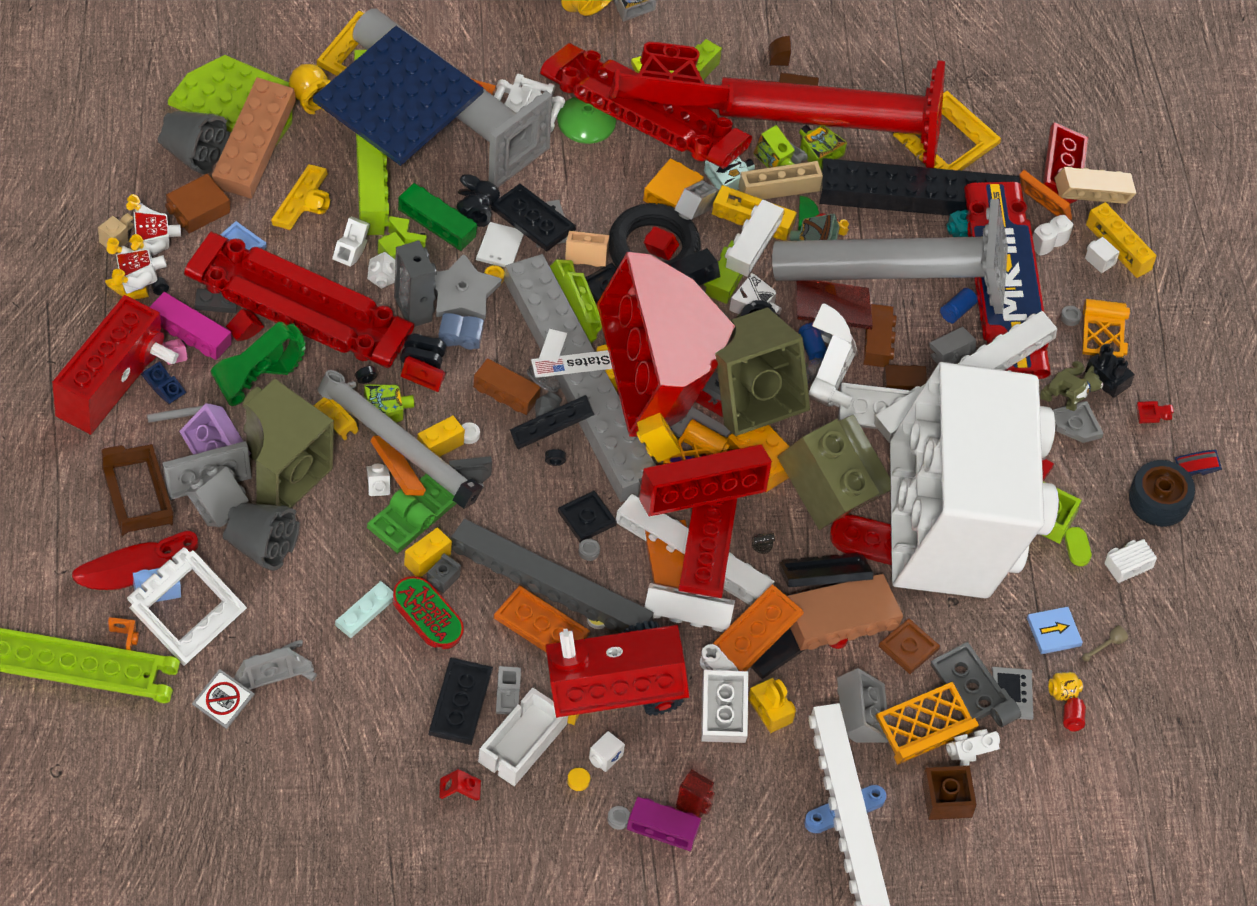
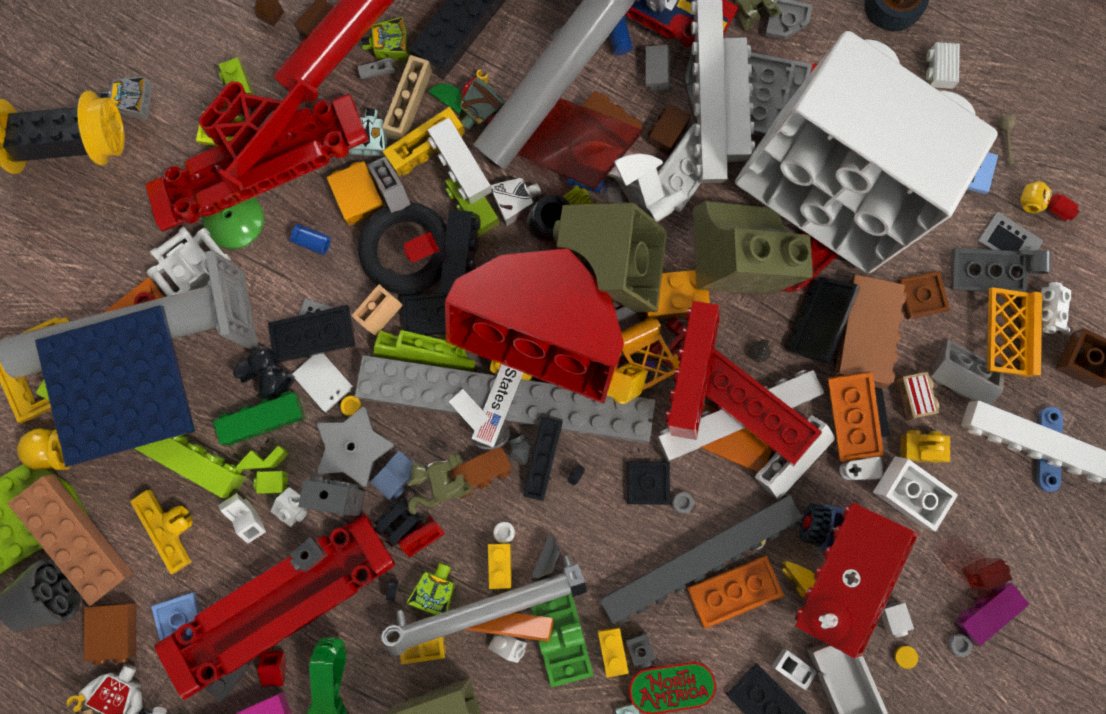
camera: 45 degrees left, 25 degrees up
lime torso [753,125,795,168] -> none
none -> blue piece [290,224,331,256]
none -> dark grey brick [290,537,328,572]
none -> olive animal [407,453,473,514]
none -> brick [896,372,939,420]

